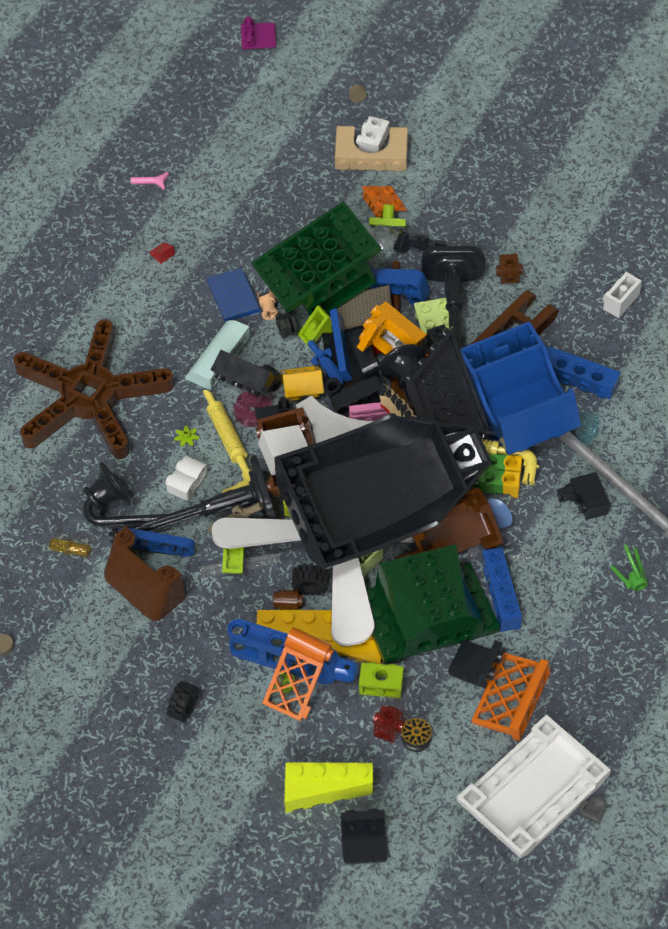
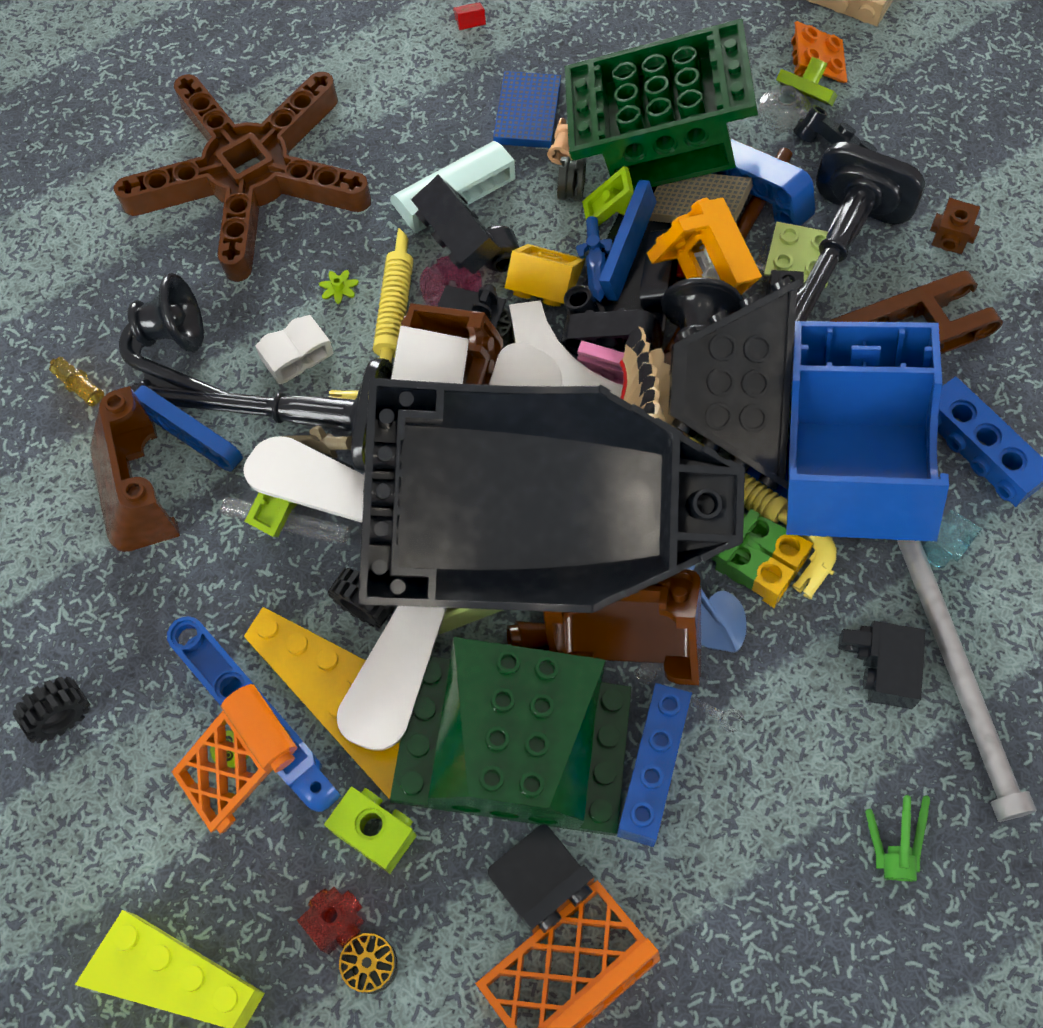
camera: 30 degrees right, 10 degrees up
reddish brown brick [273,590,303,610] -> none

